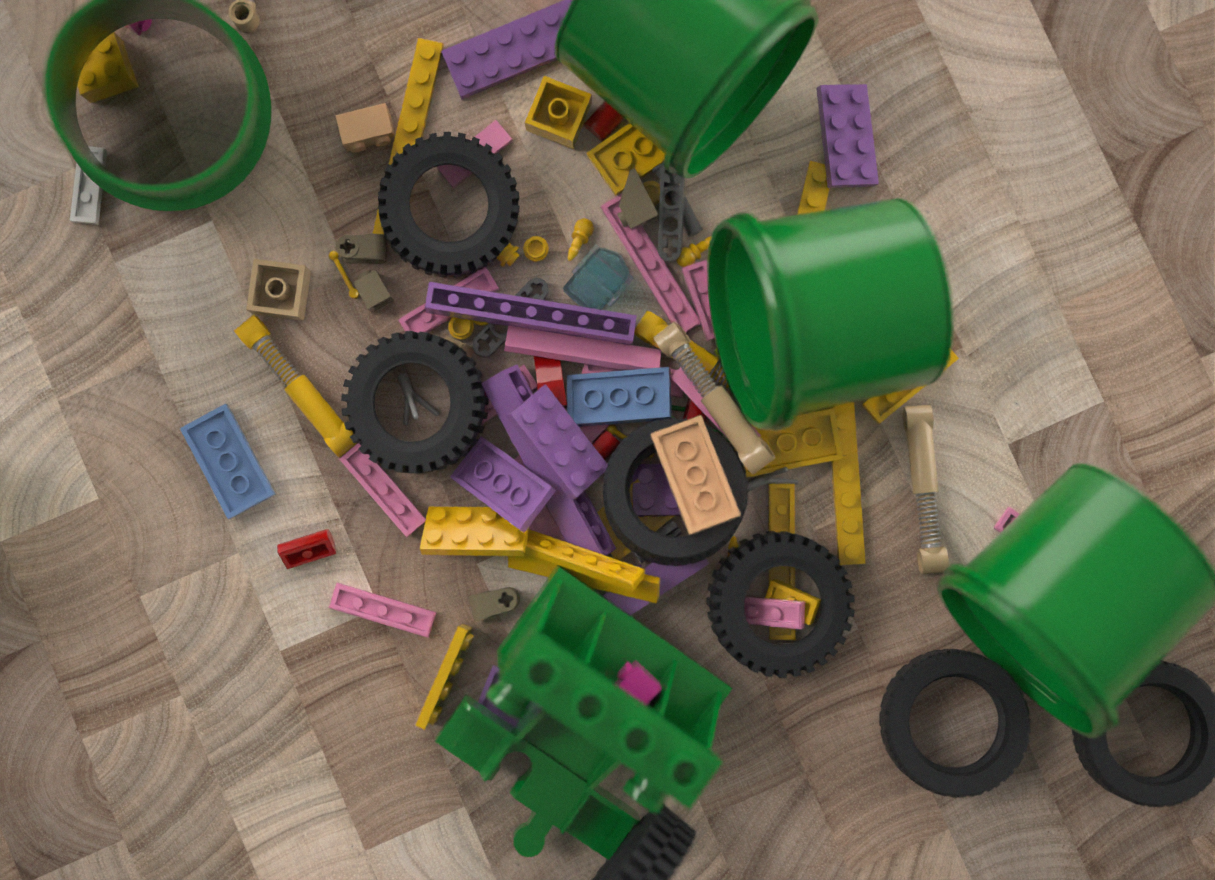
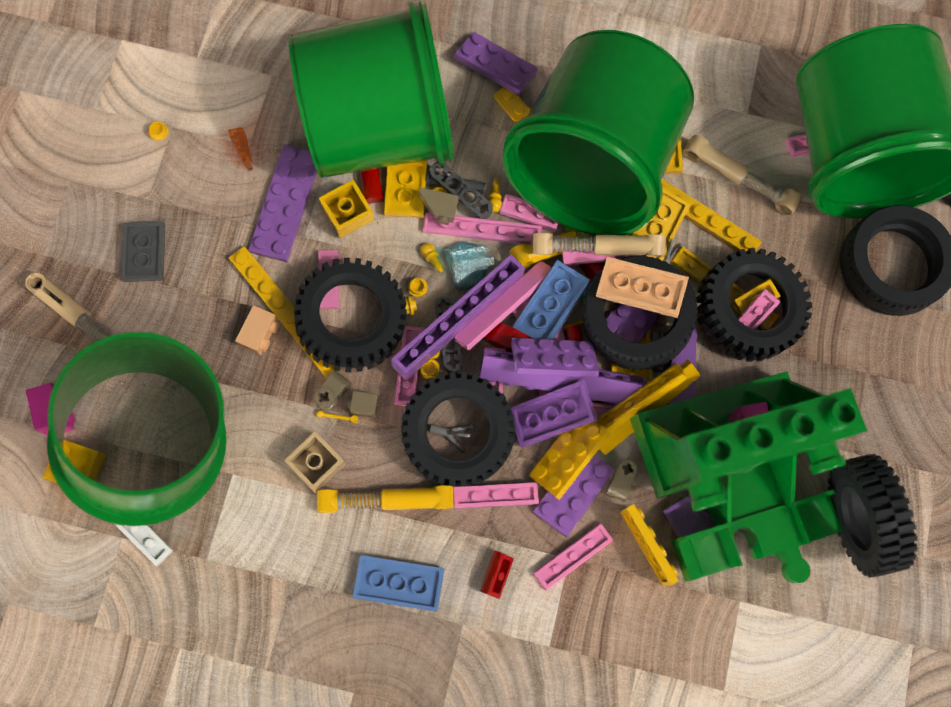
camera: 60 degrees left, 10 degrees down
none -> medium lavender plate [533,455,615,537]

